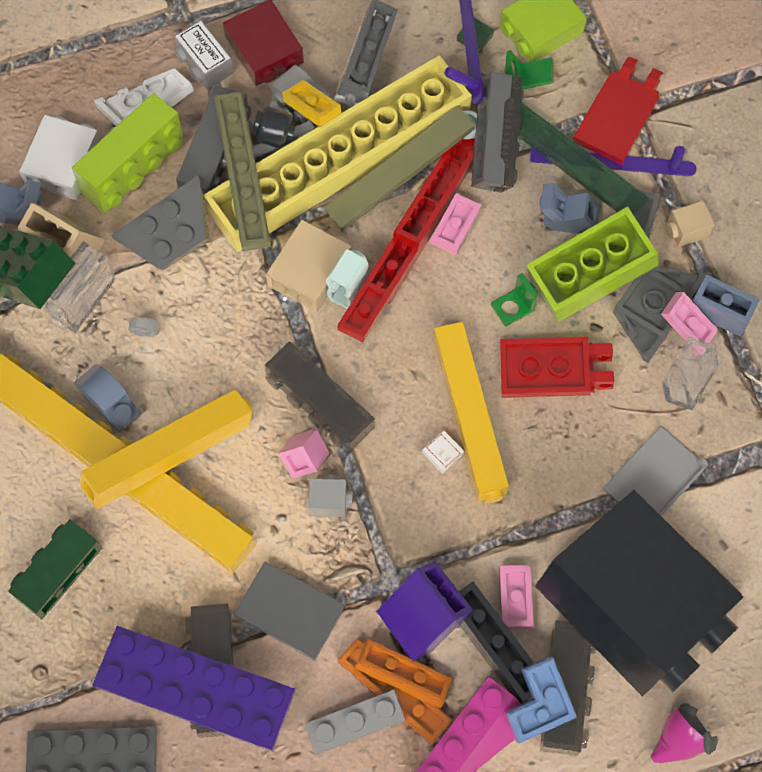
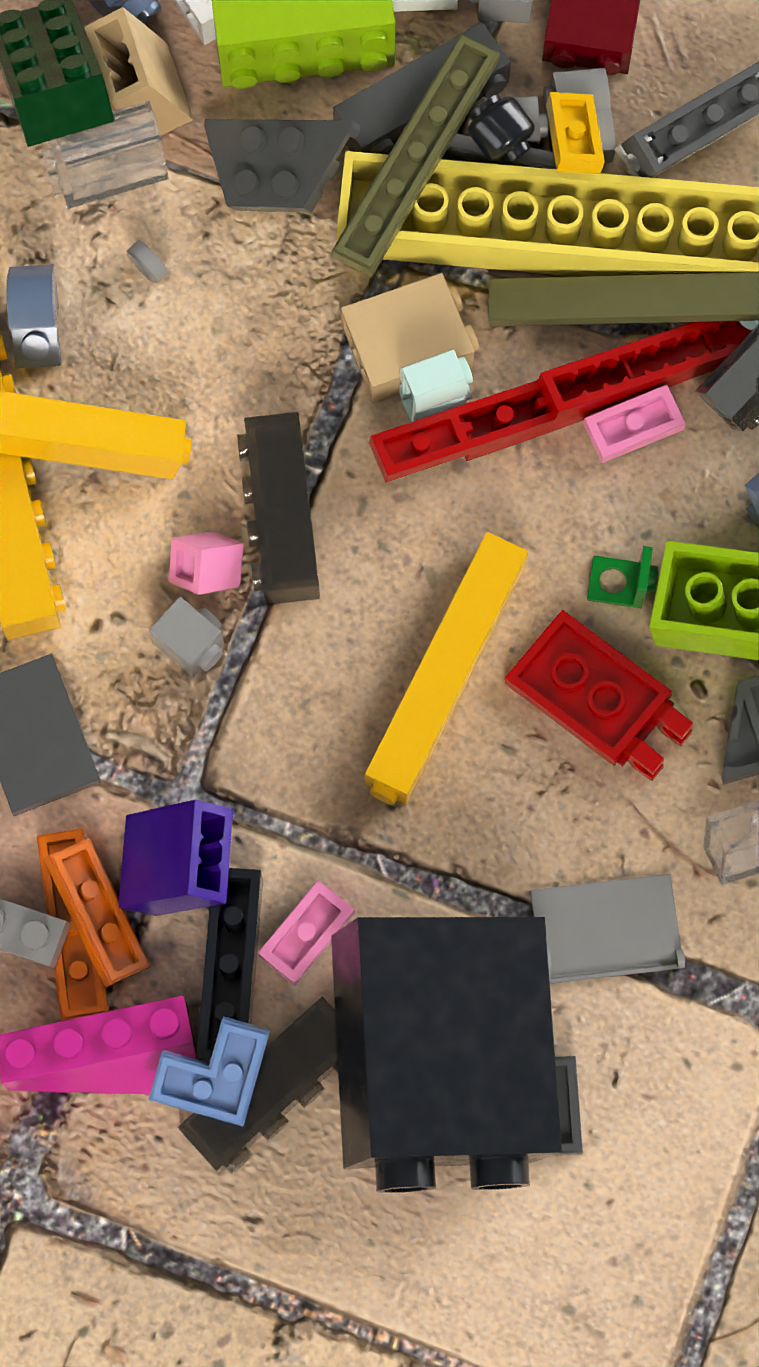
camera: 40 degrees right, 5 degrees up
white tile [422,431,465,474] -> none
dark pink hat [650,703,718,763] -> none

